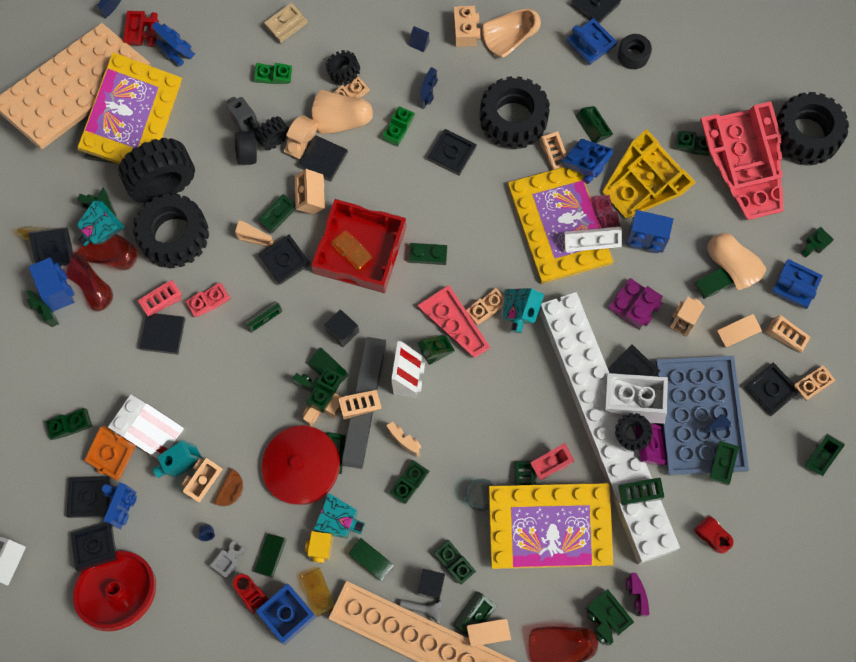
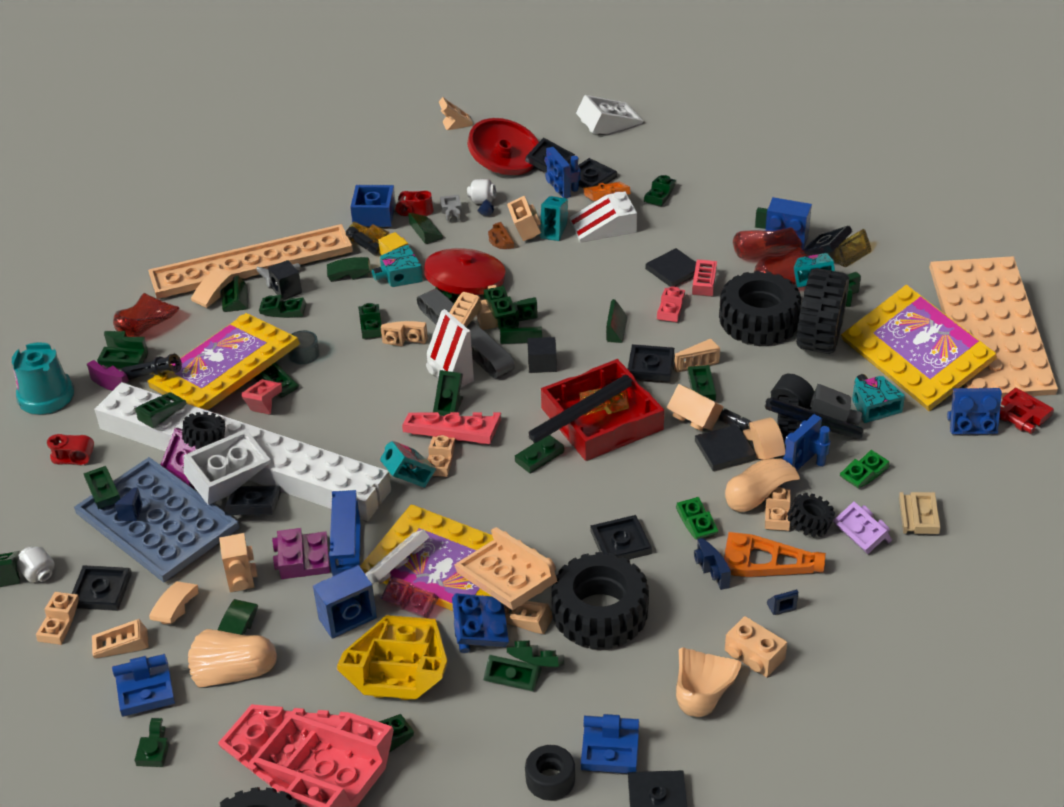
camera: 135 degrees right, 30 degrees down
none -> teal piece [11,342,74,415]
none -> white head [17,546,55,583]
none -> black pin [122,353,182,380]
none -> blue door [329,490,361,576]
none -> black axle [346,226,380,255]
none -> light nougat bracket [454,527,557,610]
none -> white head [467,179,496,204]
none -> dark green slope [507,640,564,667]
none -> black axle [528,375,633,443]
none -> black axle [718,408,751,431]
none -> orange plate [724,532,826,577]
none -> black axle [765,397,864,439]
none -> blue plate [783,414,831,471]
none -> lavender bracket [833,502,892,555]
none -> teal torso [852,374,905,423]

